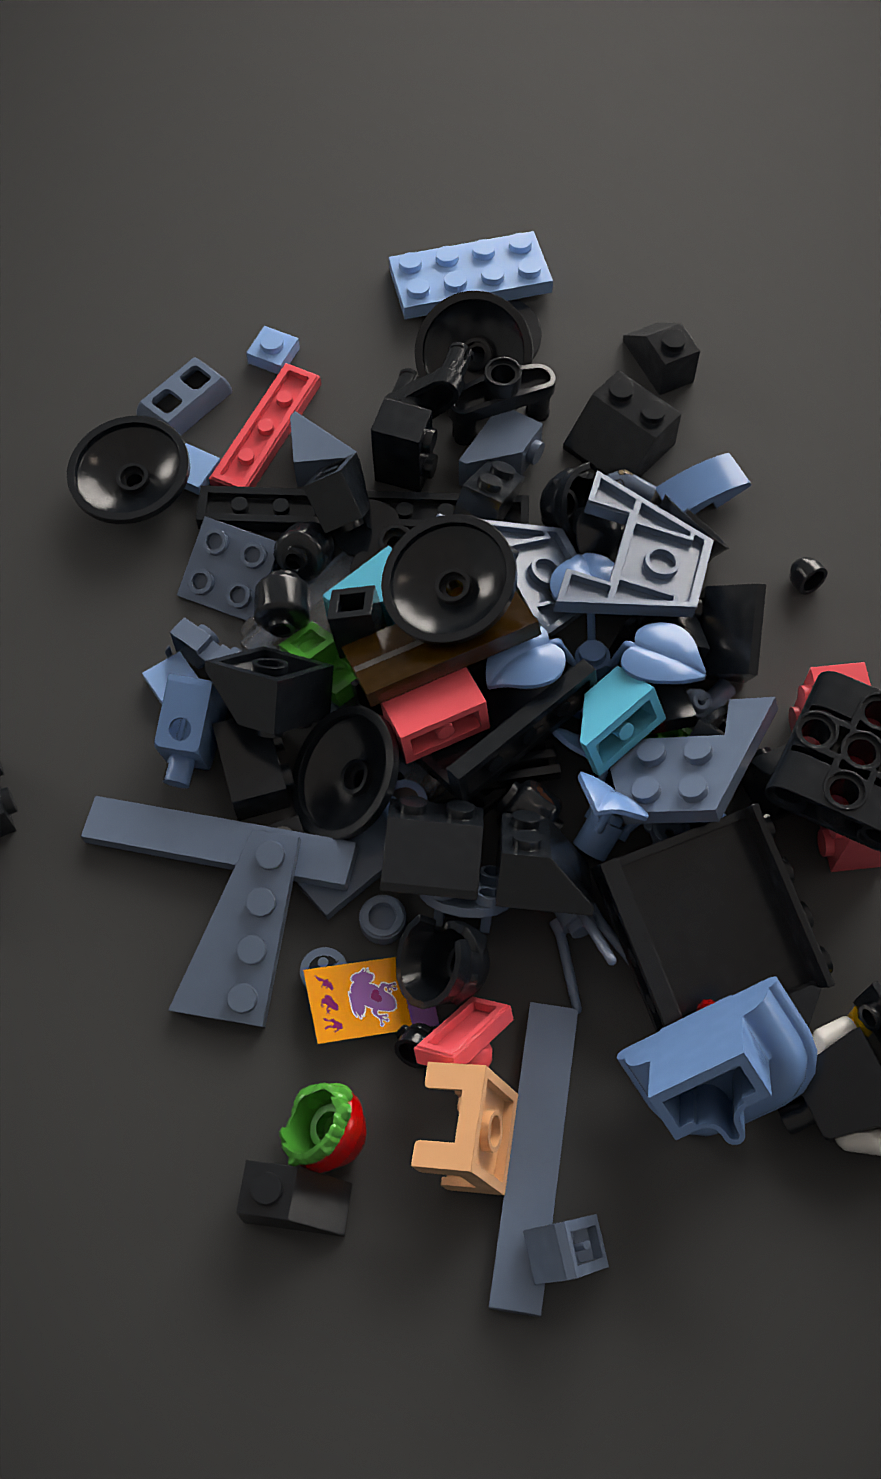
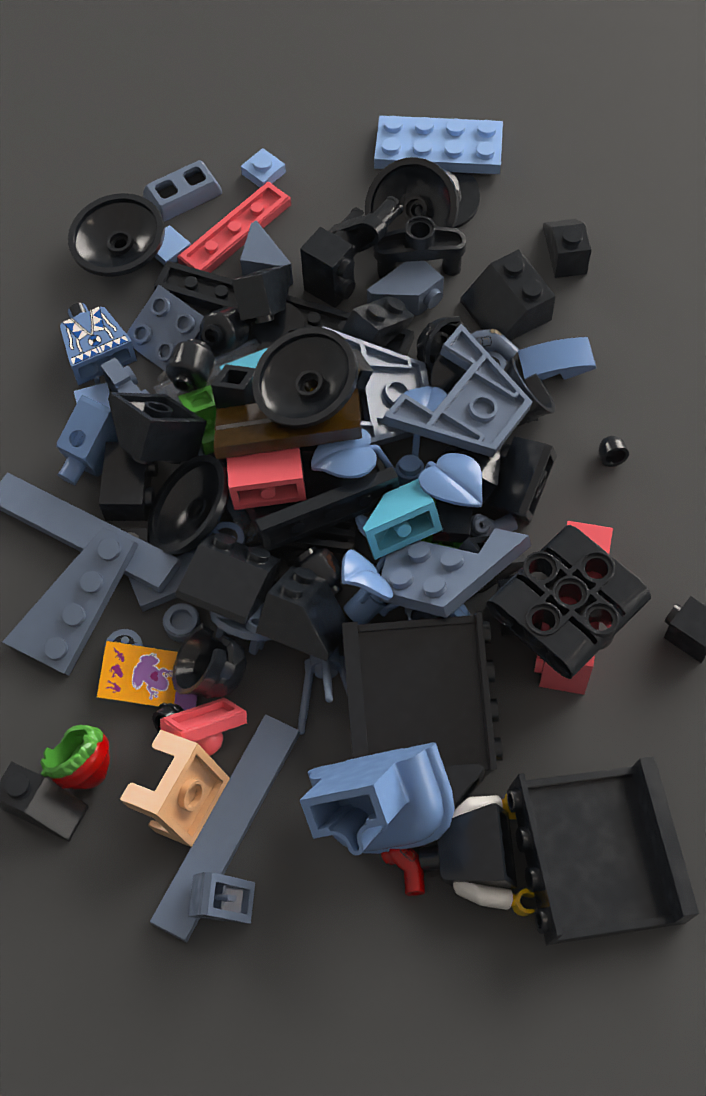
camera: 20 degrees right, 0 degrees up
none -> torso [60,303,137,385]
none -> red arm [381,848,425,896]

